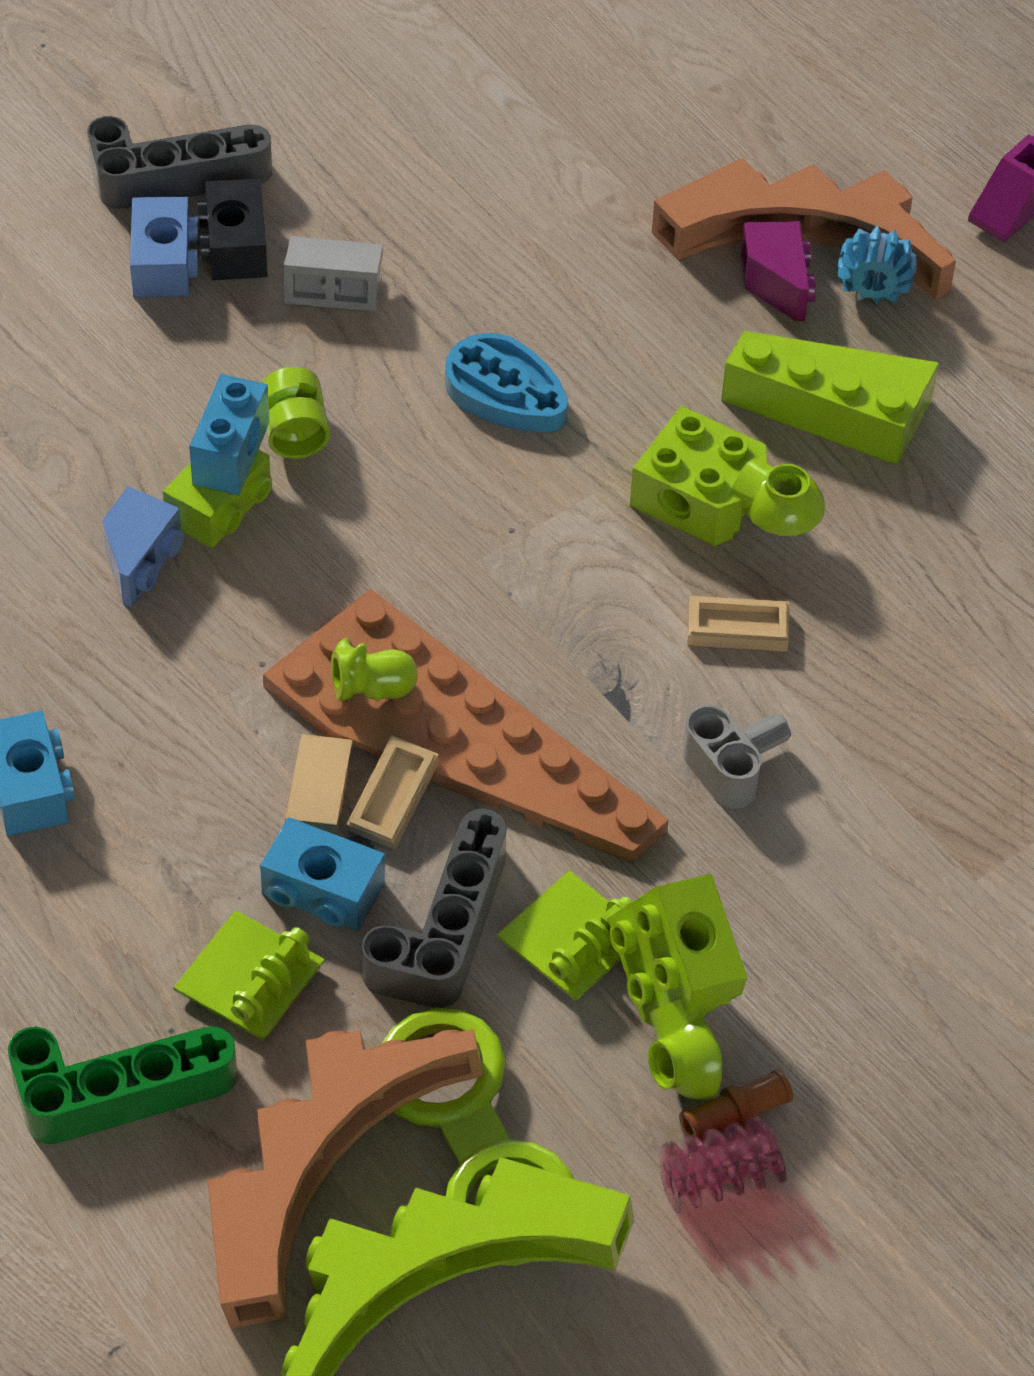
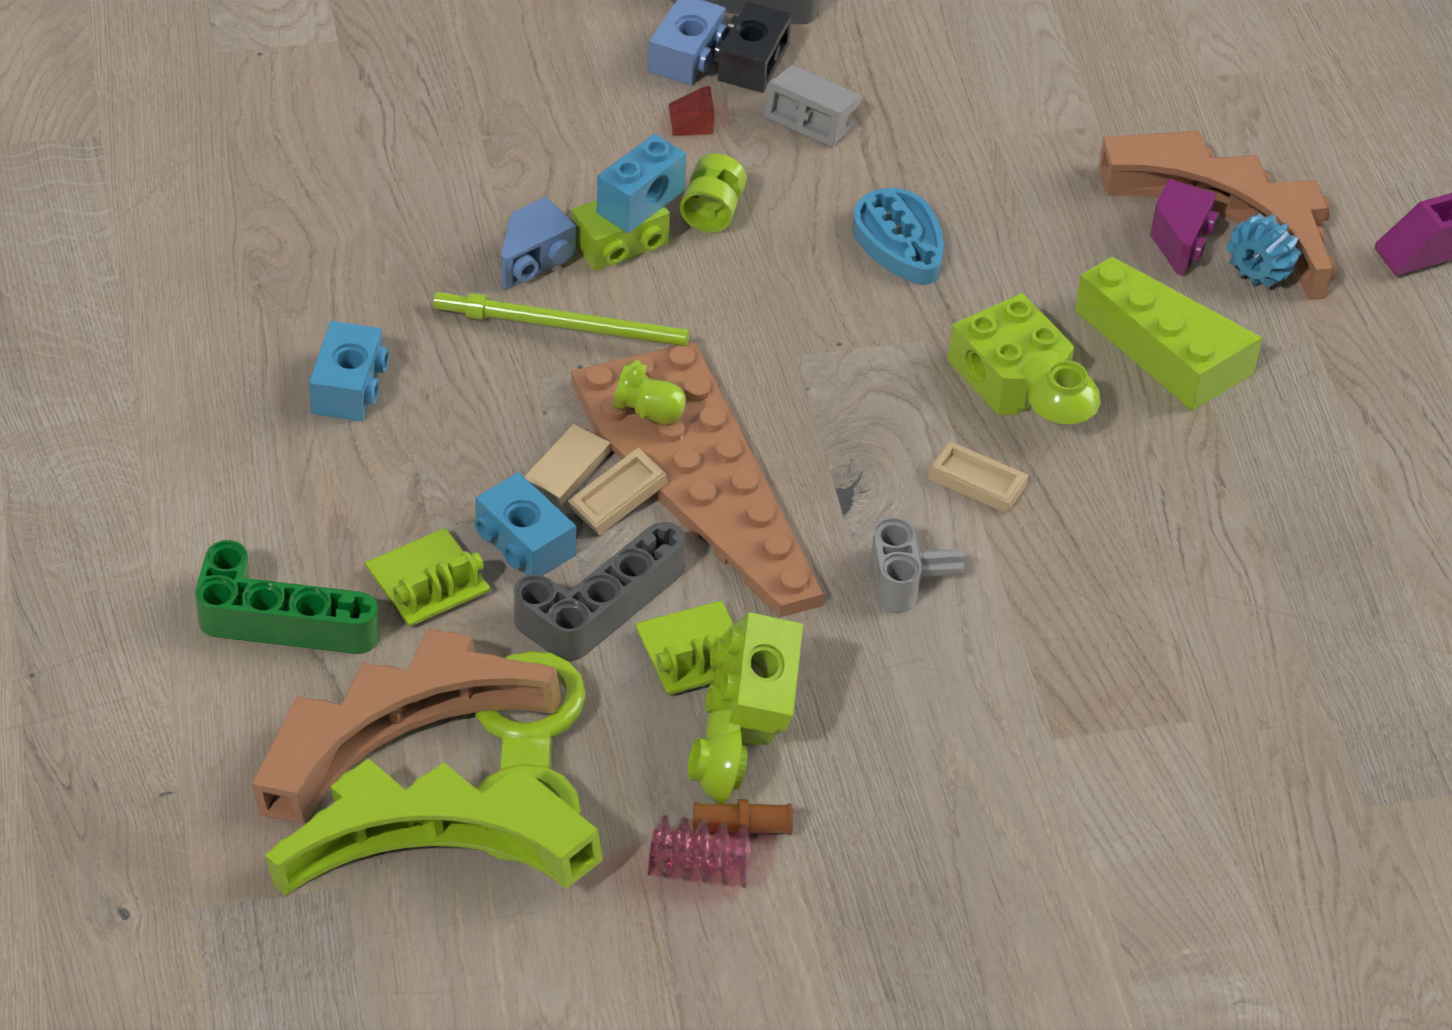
camera: 25 degrees right, 5 degrees down
none -> lime bar [433,292,690,346]
none -> clear red slope [668,86,714,136]

